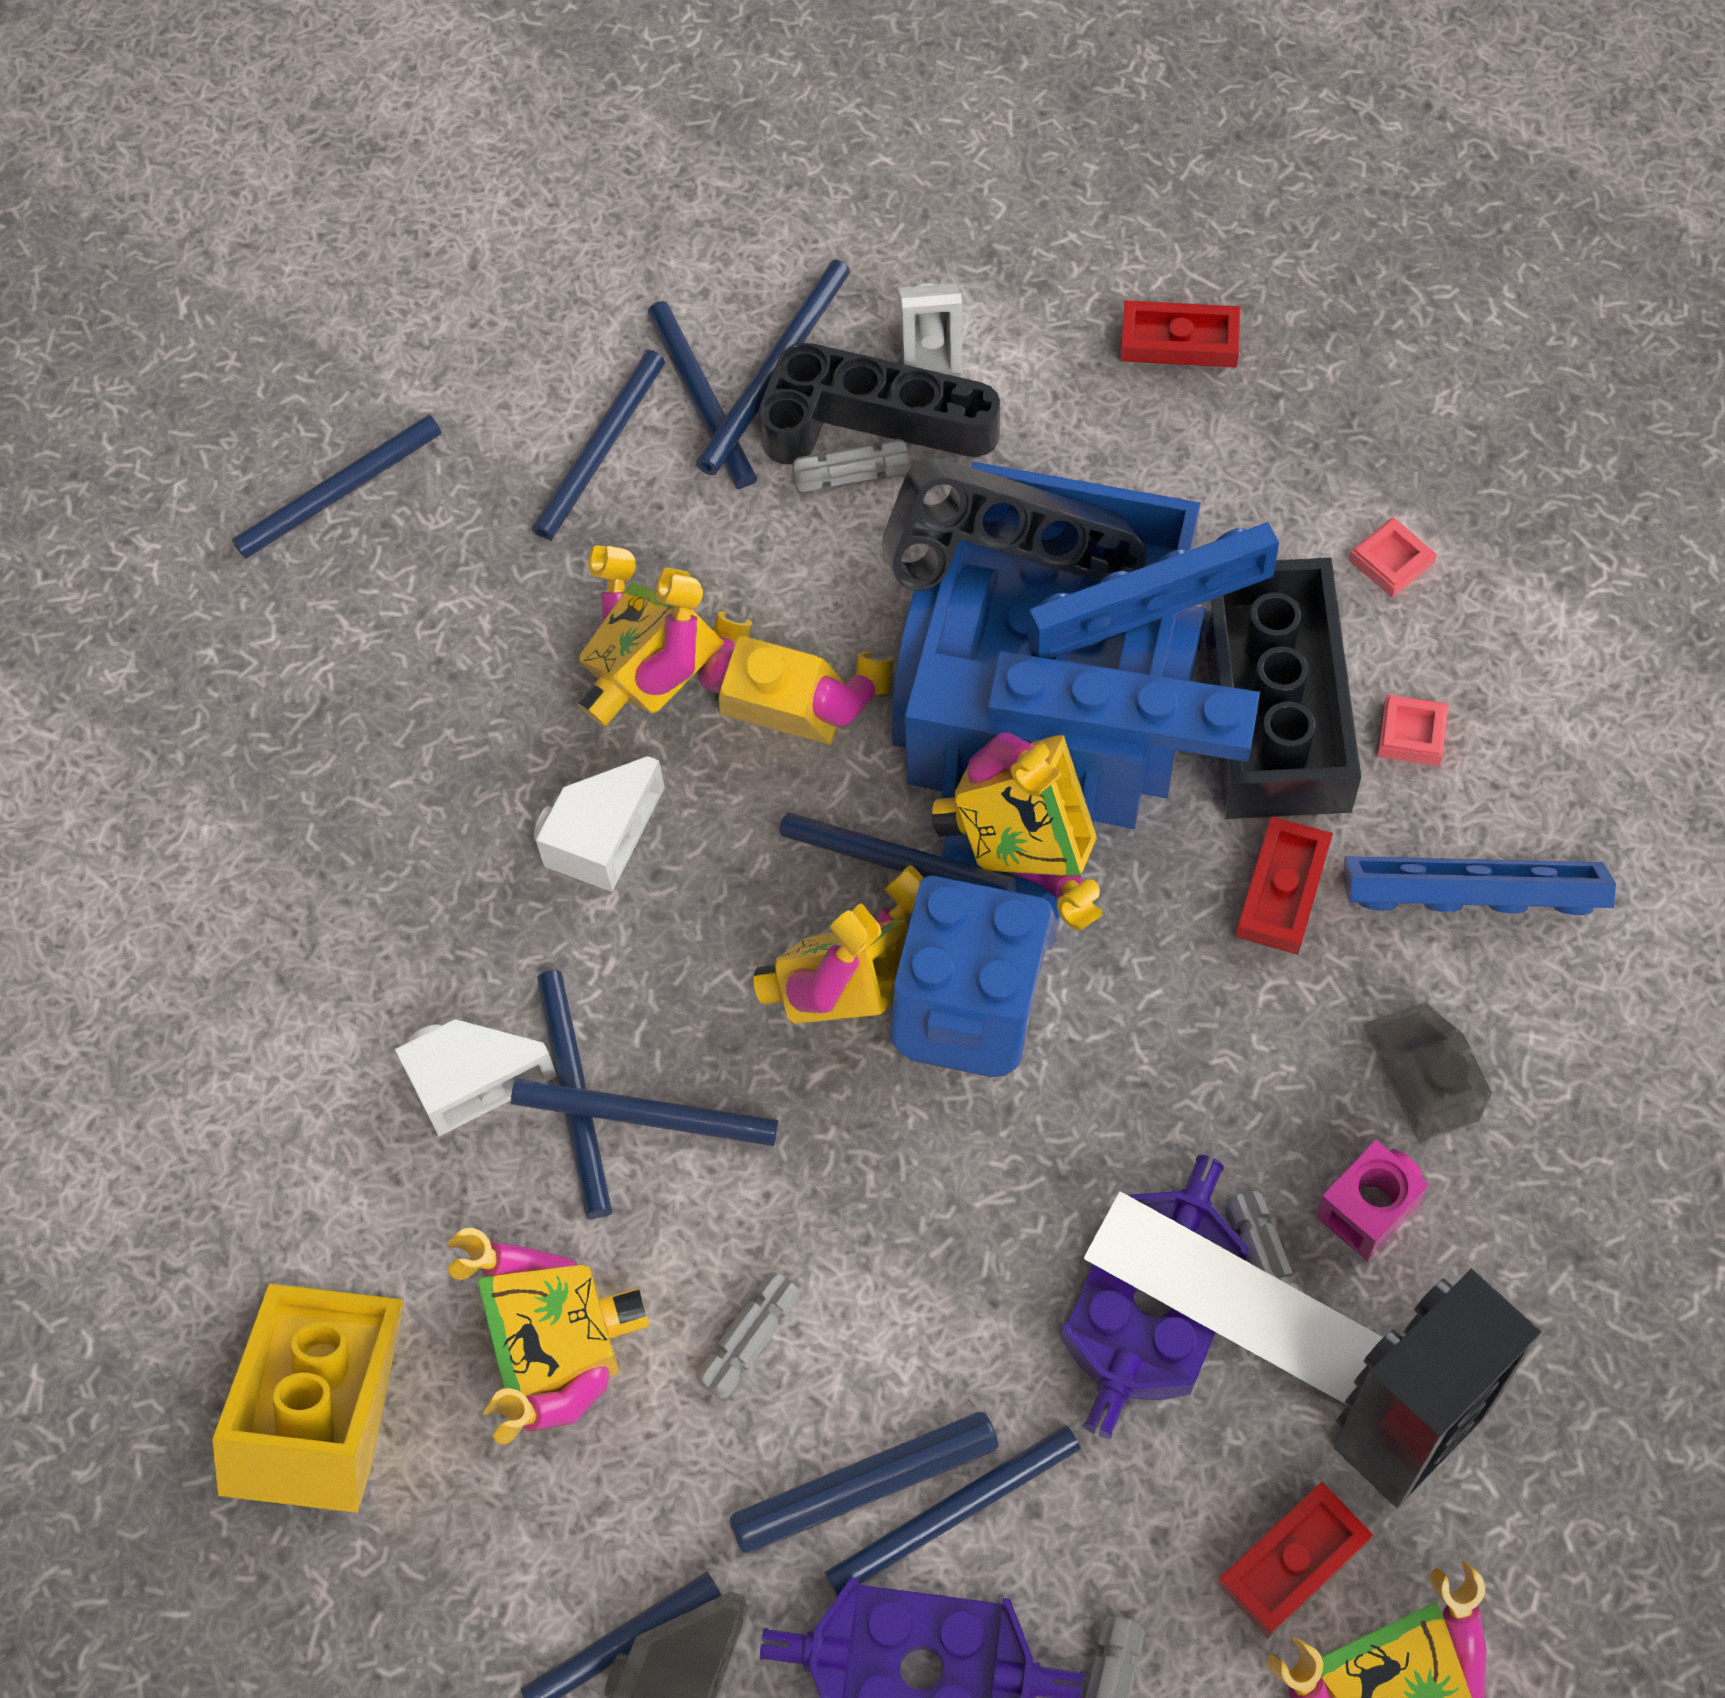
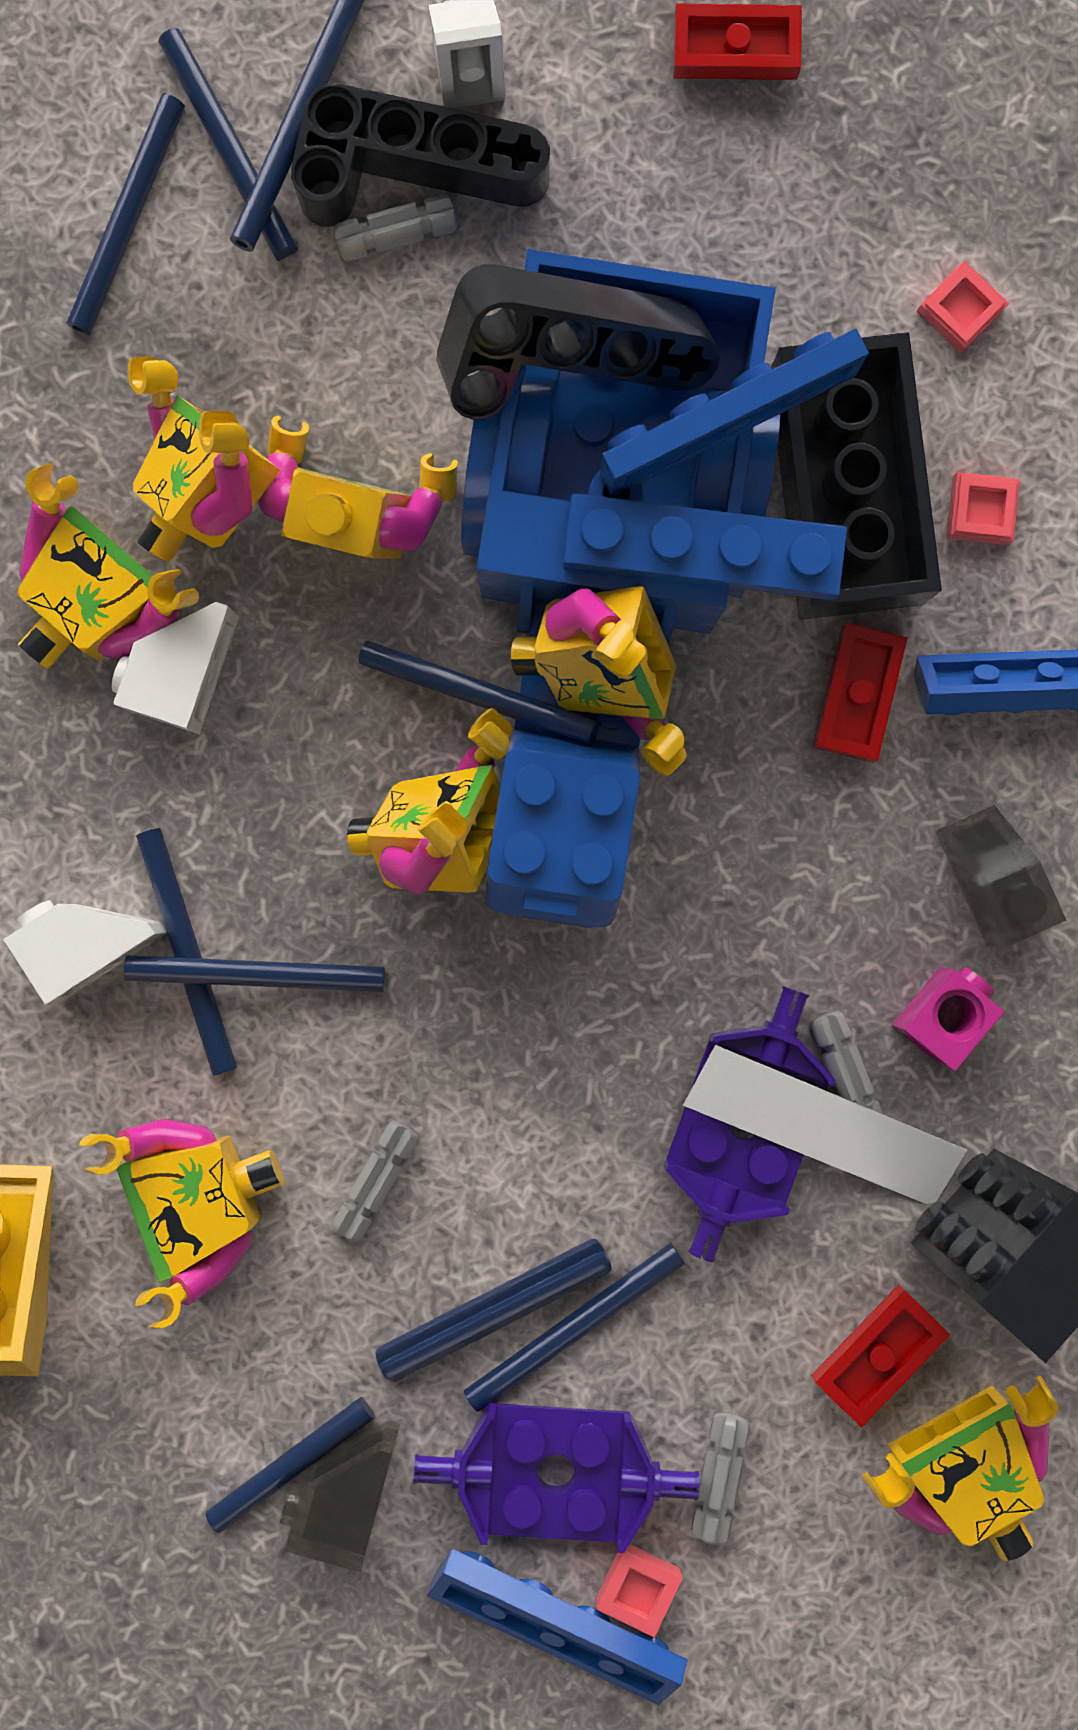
camera: 10 degrees left, 25 degrees up
none -> torso [17,463,199,669]

